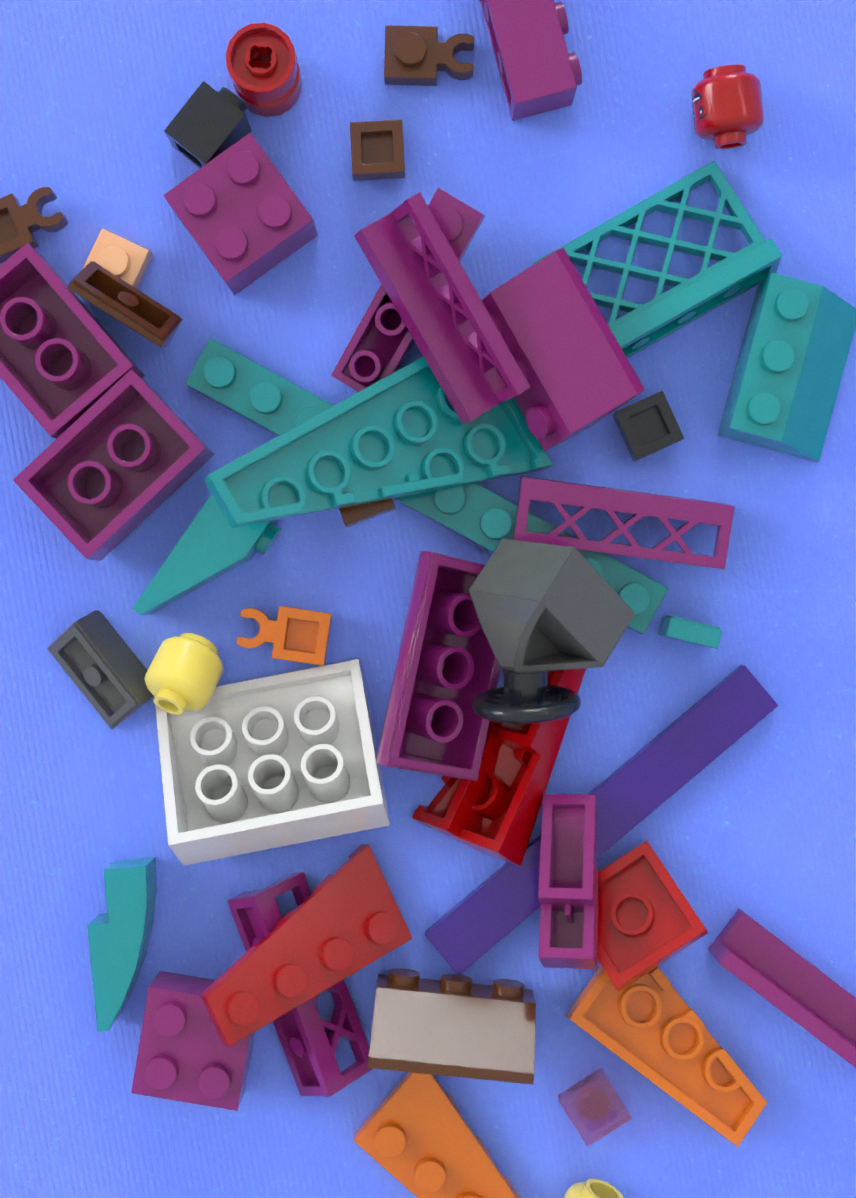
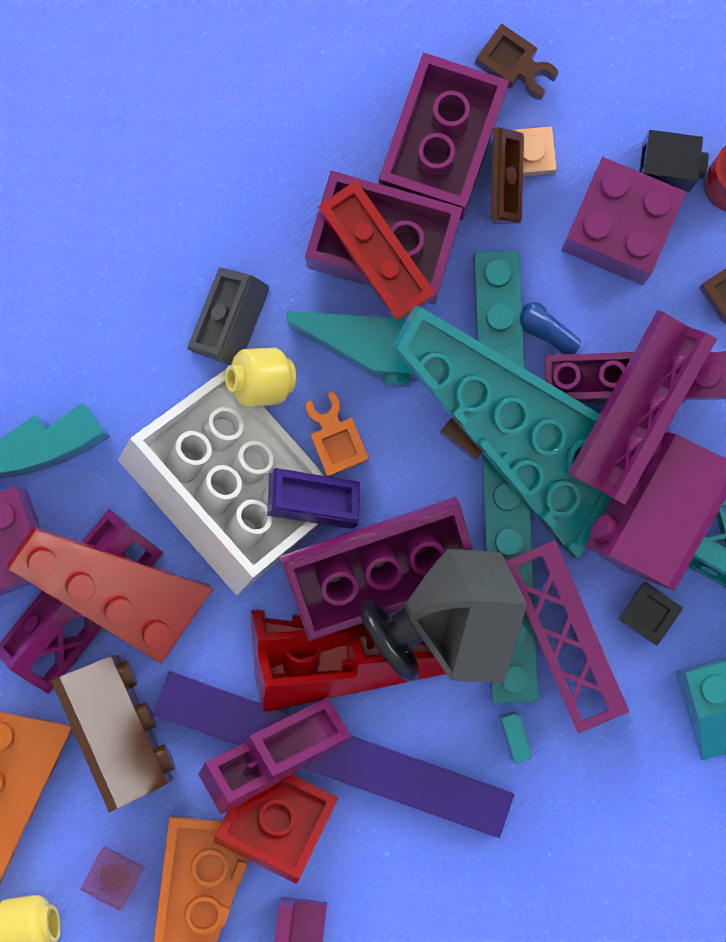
camera: 70 degrees right, 5 degrees down
none -> dark purple tile [267,468,360,529]
none -> red plate [318,180,436,323]
none -> blue arm [520,302,581,354]

